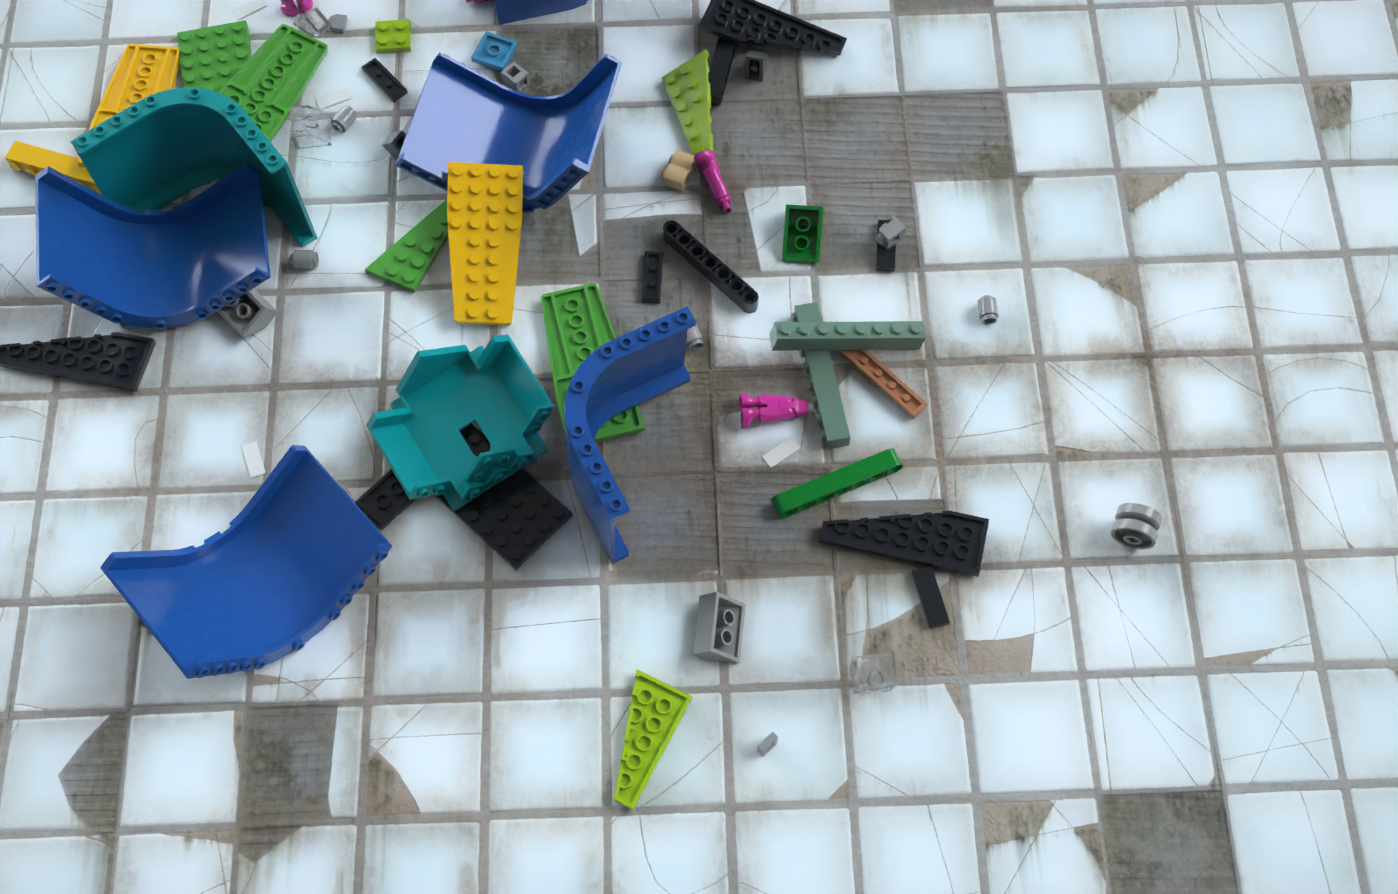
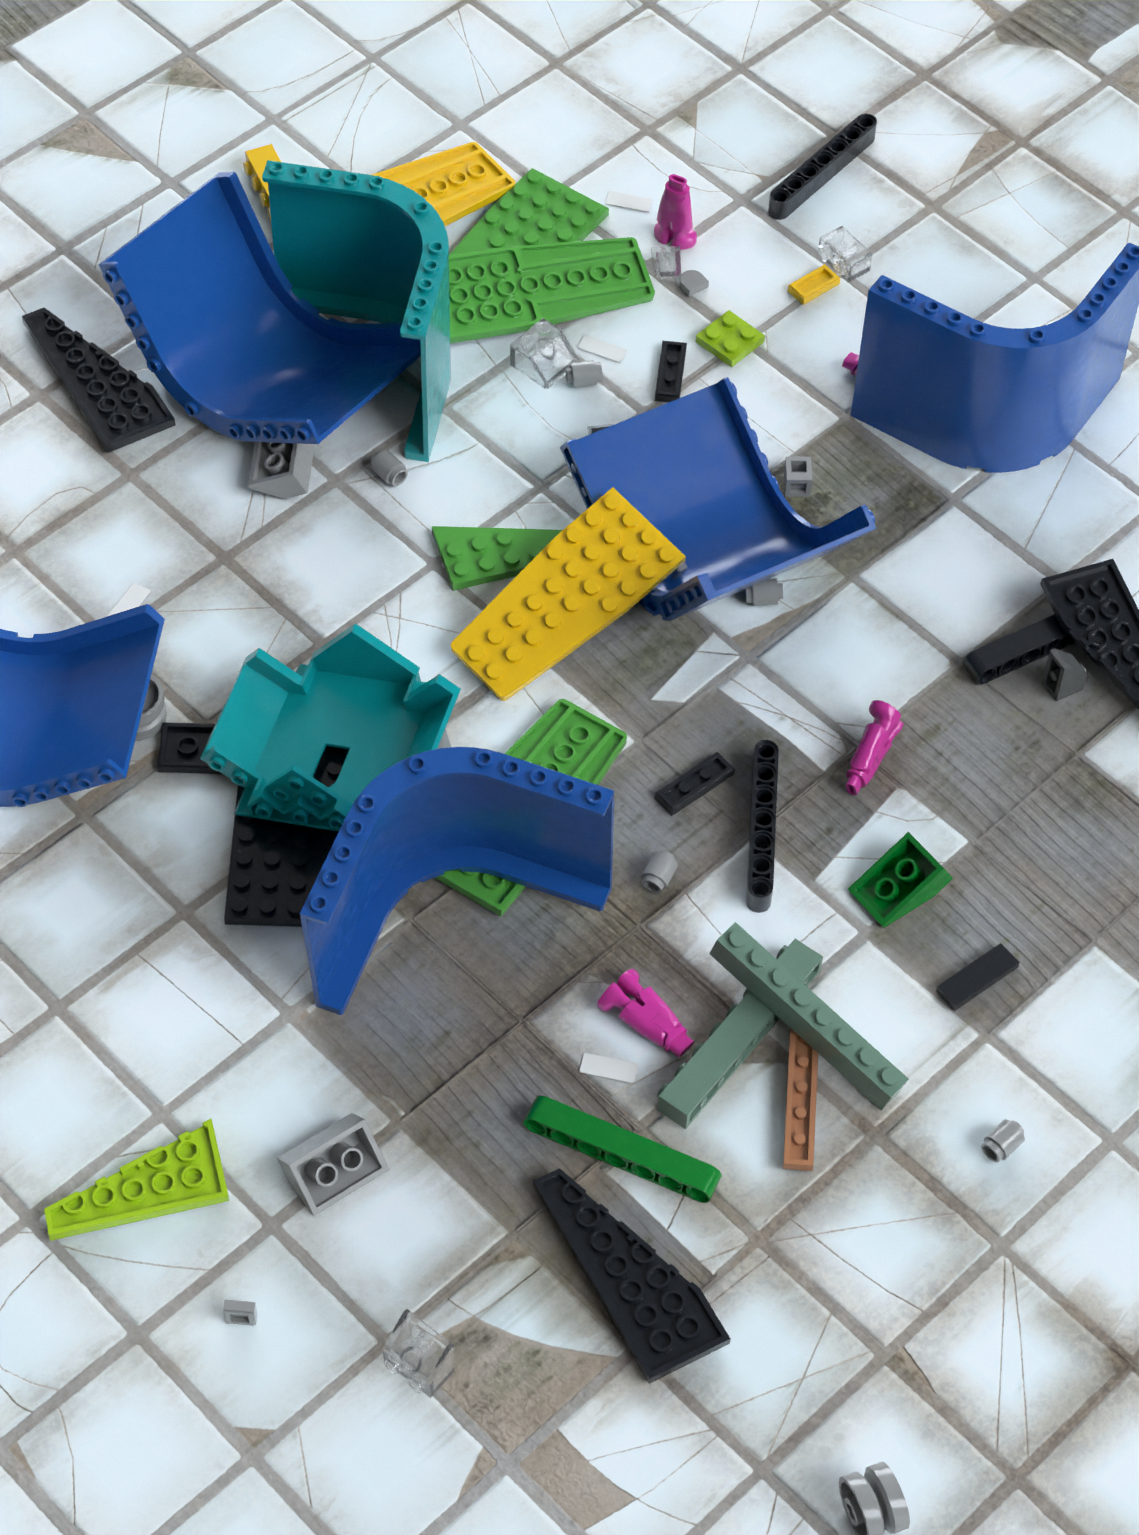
camera: 45 degrees right, 10 degrees down
dark azure plate [471,31,518,72] -> none
tan brick [661,150,697,192] -> none
lime wing [662,49,713,156] -> none
light grey brick [875,215,906,249] -> none
black tile [912,566,950,629] -> none

